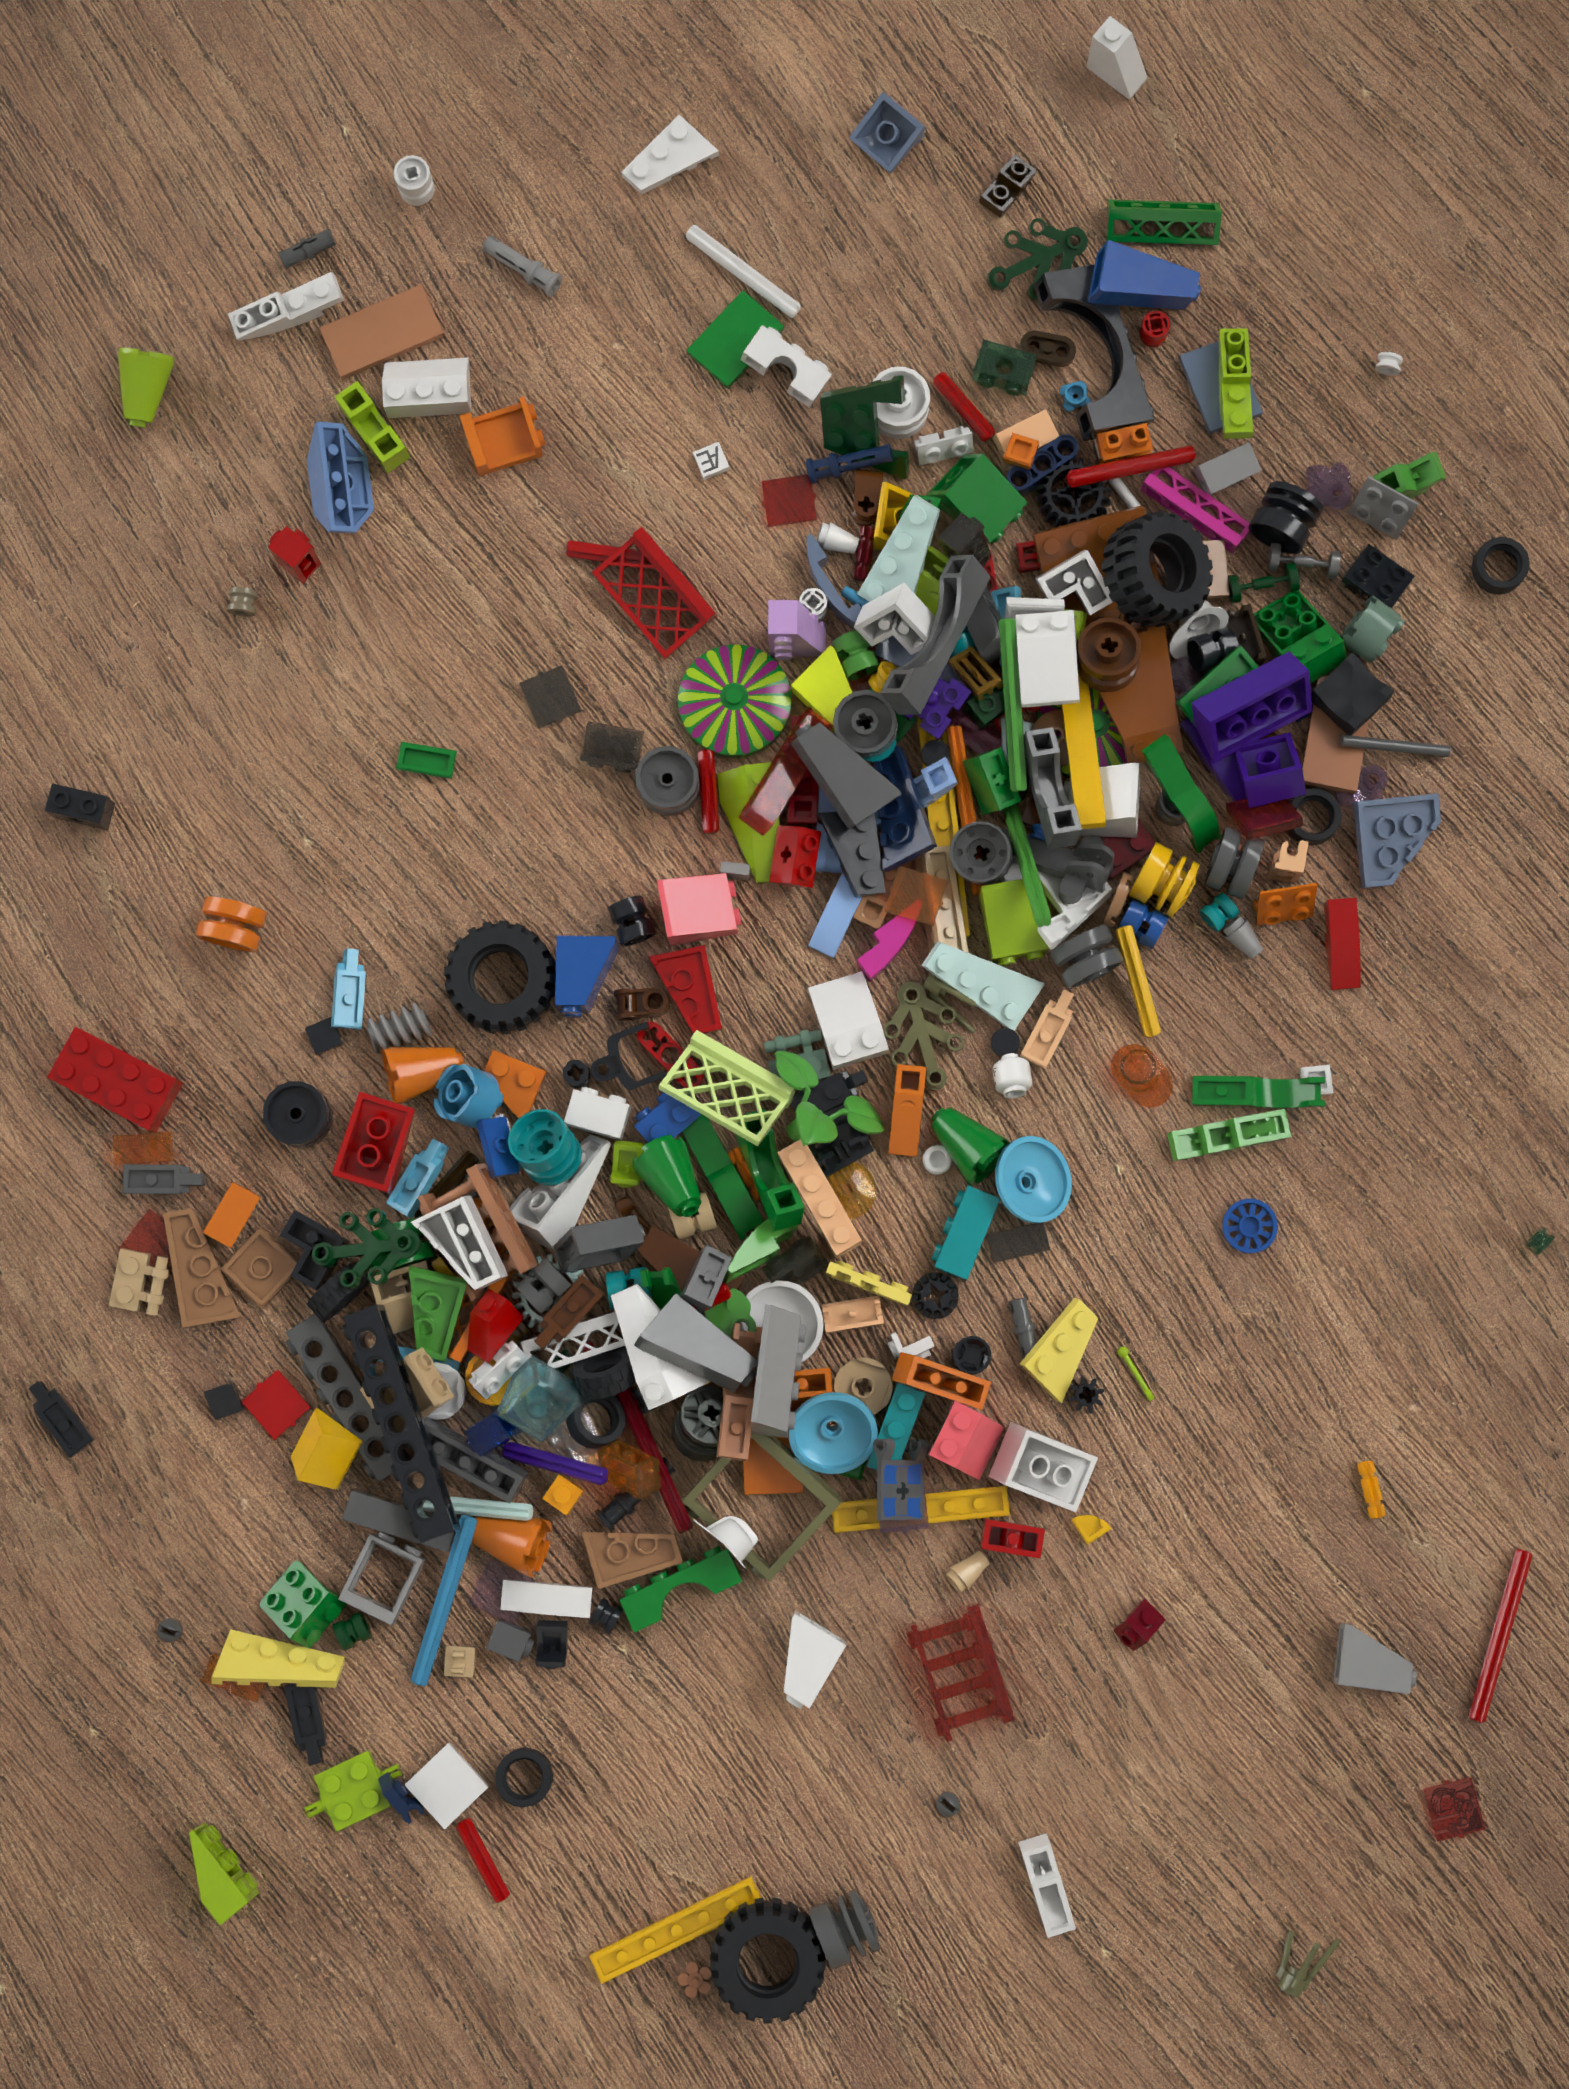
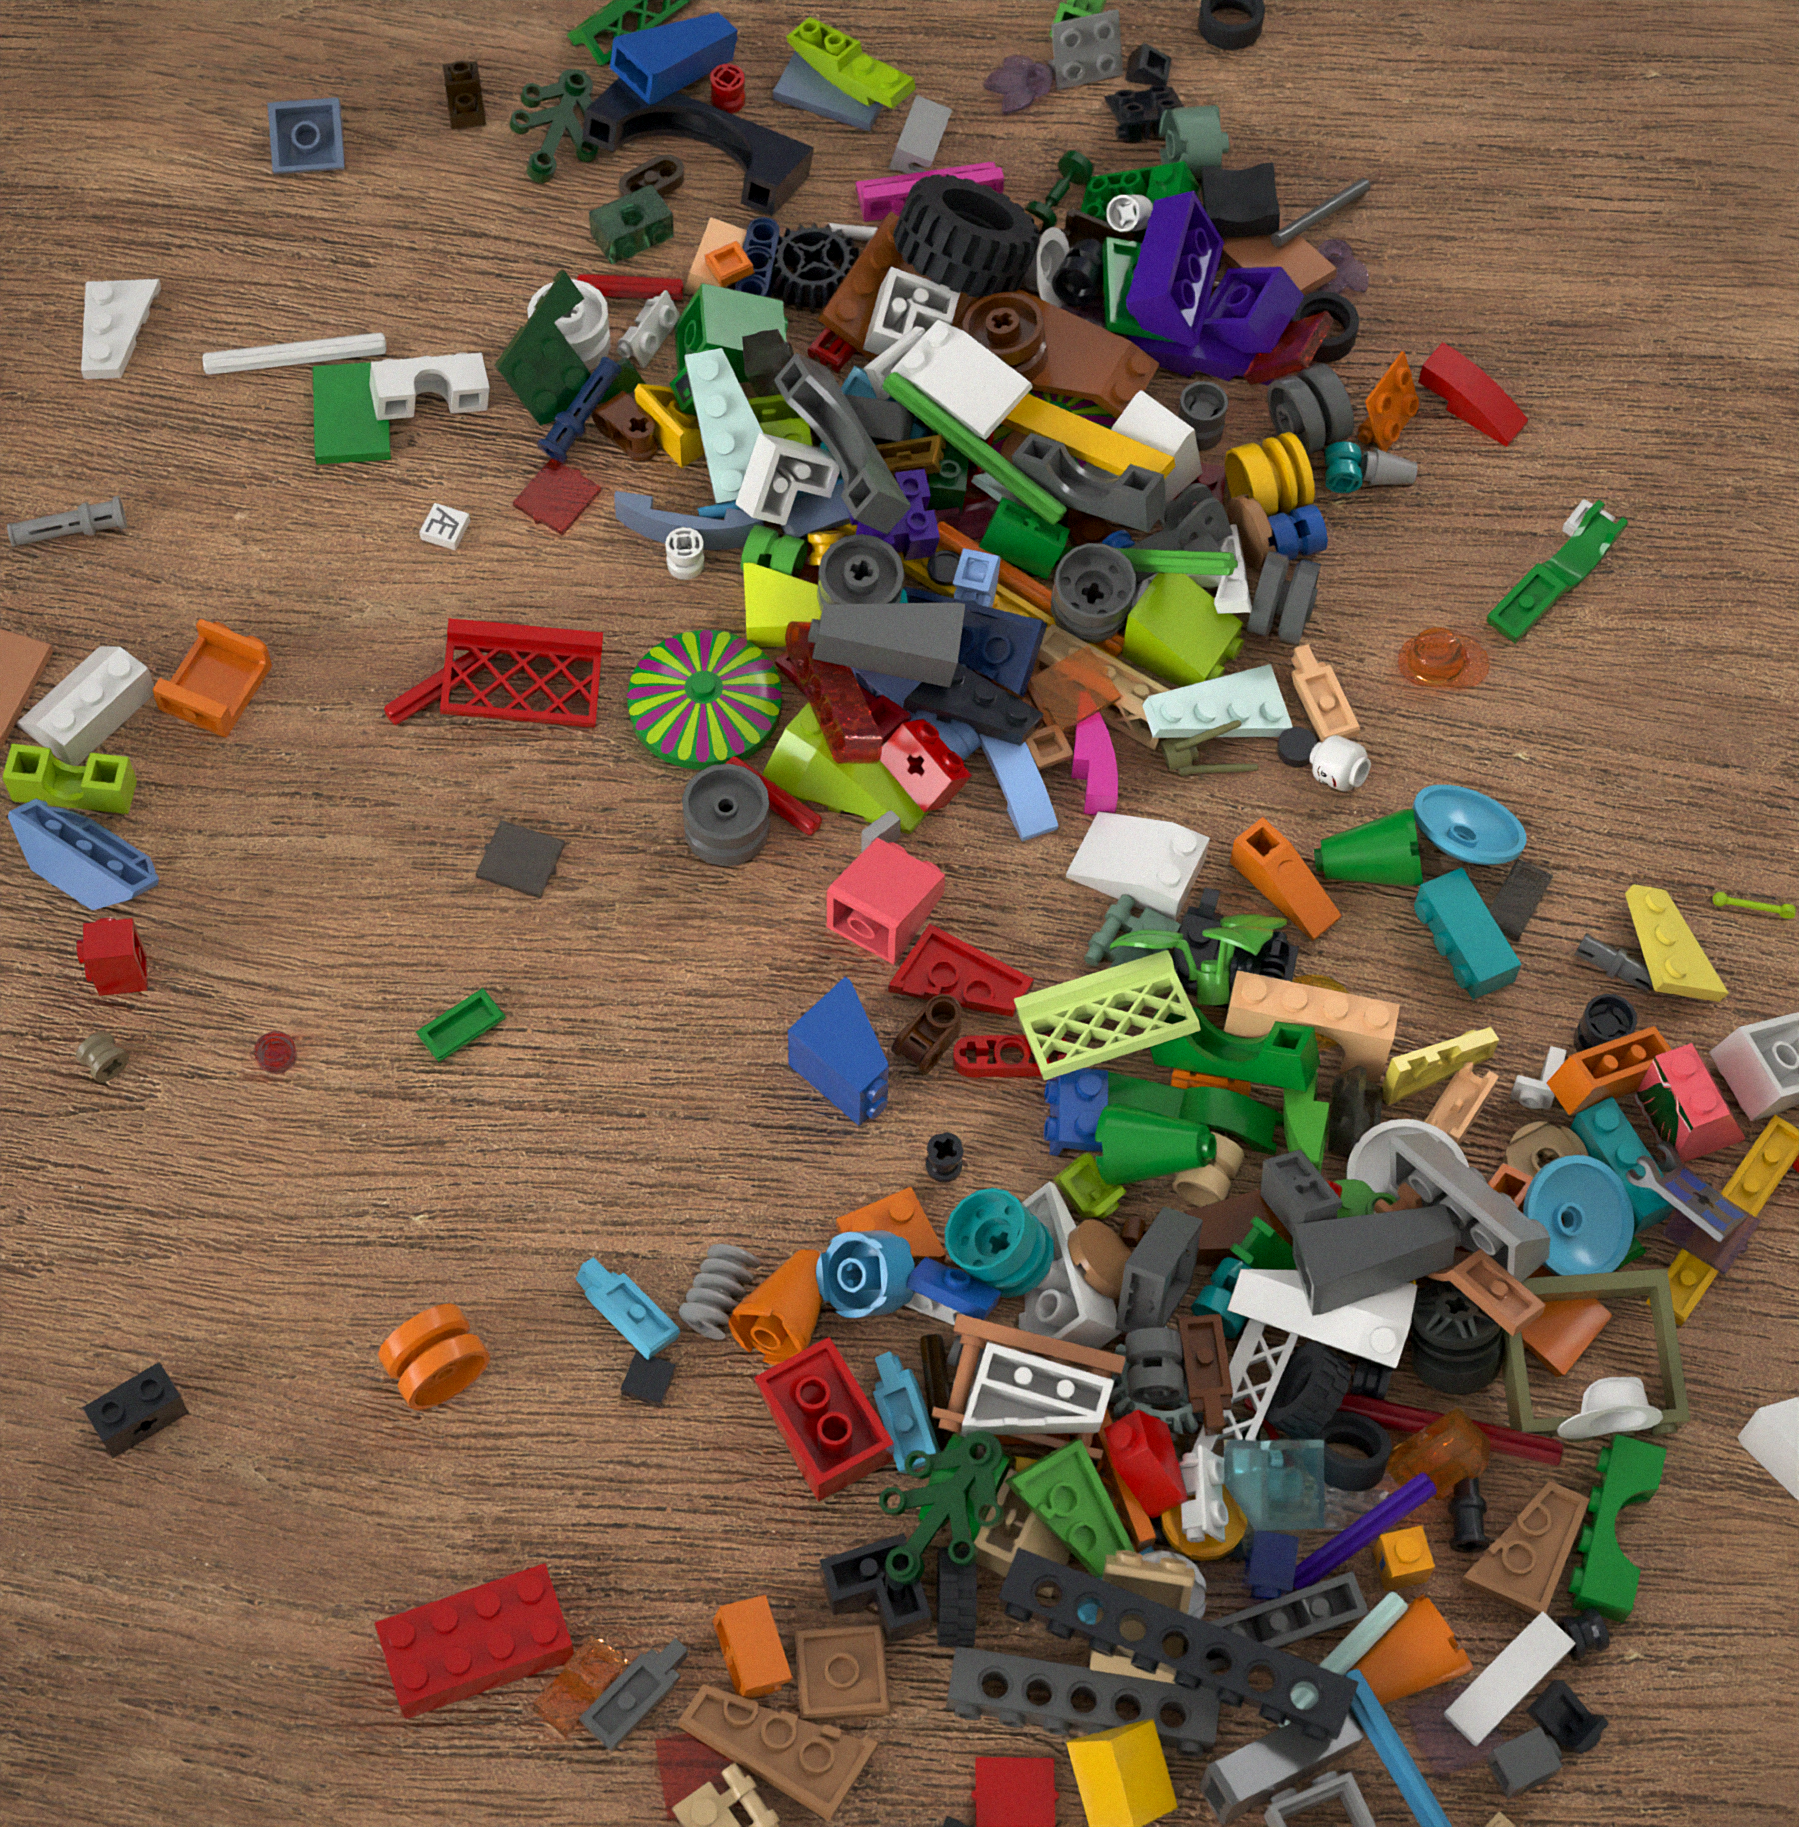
camera: 55 degrees left, 20 degrees down
black wheel [263,1081,333,1148] -> none
black tyre [444,920,556,1035] -> none
white brick [564,1087,631,1141] -> none
clear smoke bracket [580,721,644,773] -> none
black piece [591,1022,667,1090] -> none
black wheel [608,895,656,947] -> none
lavender wedge [768,600,826,661] -> none
white cone [816,522,859,554] -> none
dark red axle [854,525,875,581] -> none
olive plant [883,981,964,1091] -> none
black gear [912,1273,959,1319] -> none
white tile [923,1145,952,1175] -> none
dark azure plate [1059,381,1091,412] -> none
red axle [1066,445,1196,487] -> none
black gear [1068,1377,1104,1413] -> none
orange hips [1093,423,1153,465] -> none
yellow axle [1116,925,1161,1037] -> none
green piece [1141,734,1221,853] -> none
bright green slope [1167,1109,1291,1161] -> none
blue wheel [1222,1199,1278,1254] -> none
black wheel [1248,481,1324,555] -> none
light nougat hinge [1266,840,1309,883] -> none
flat silver wheel [1267,543,1341,580] -> none
sand blue plate [1353,793,1441,888] -> none
none -> clear red tile [254,1031,297,1074]
none -> medium nougat tile [1068,1219,1131,1299]
none -> white wheel [1106,195,1153,232]
none -> black slope [1125,42,1172,86]

